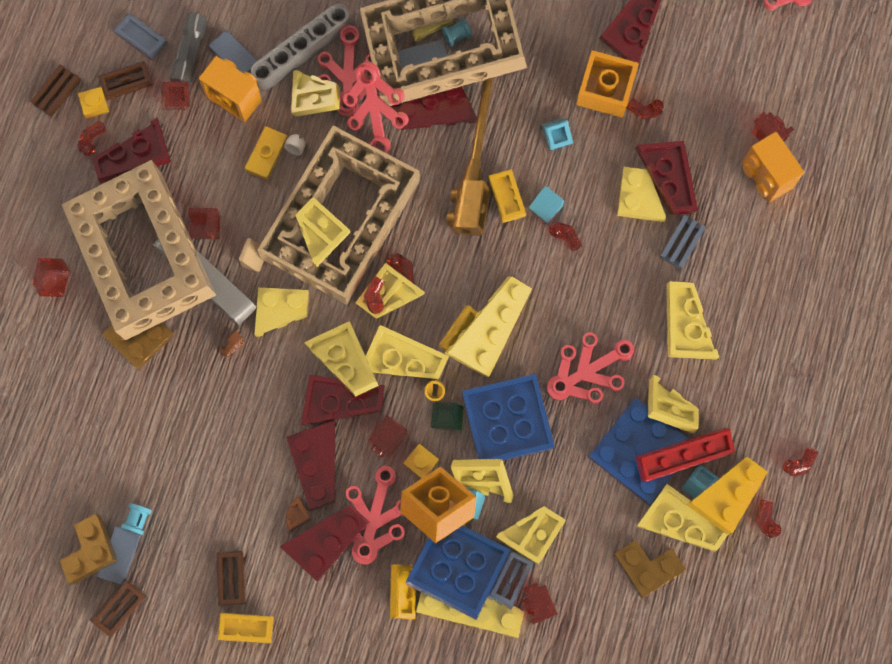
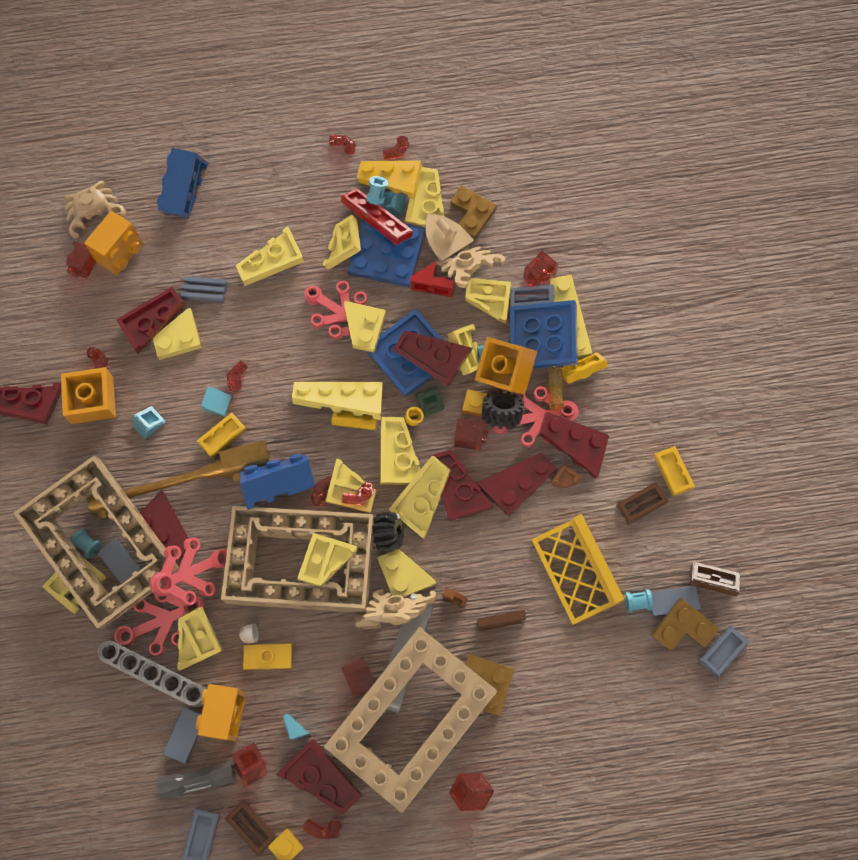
camera: 110 degrees left, 5 degrees down
none -> tan animal [64,181,126,239]
none -> blue wedge [157,148,209,219]
none -> blue wedge [240,454,315,510]
none -> medium azure slope [283,714,311,740]
none -> light yellow wing [344,301,386,353]
none -> tan animal [364,589,436,625]
none -> medium azure bush [366,176,388,205]
none -> black gear [372,511,404,552]
none -> dark red wing [393,331,473,386]
none -> red slope [410,262,454,298]
none -> tan shield [425,213,474,262]
none -> tan animal [436,244,505,288]
none -> reddish brown tile [477,610,526,631]
none -> black tyre [481,390,524,429]
none -> yellow fence [531,514,625,625]
none -> clear yellow axle [547,366,565,411]
none -> sand blue tile [698,626,749,678]

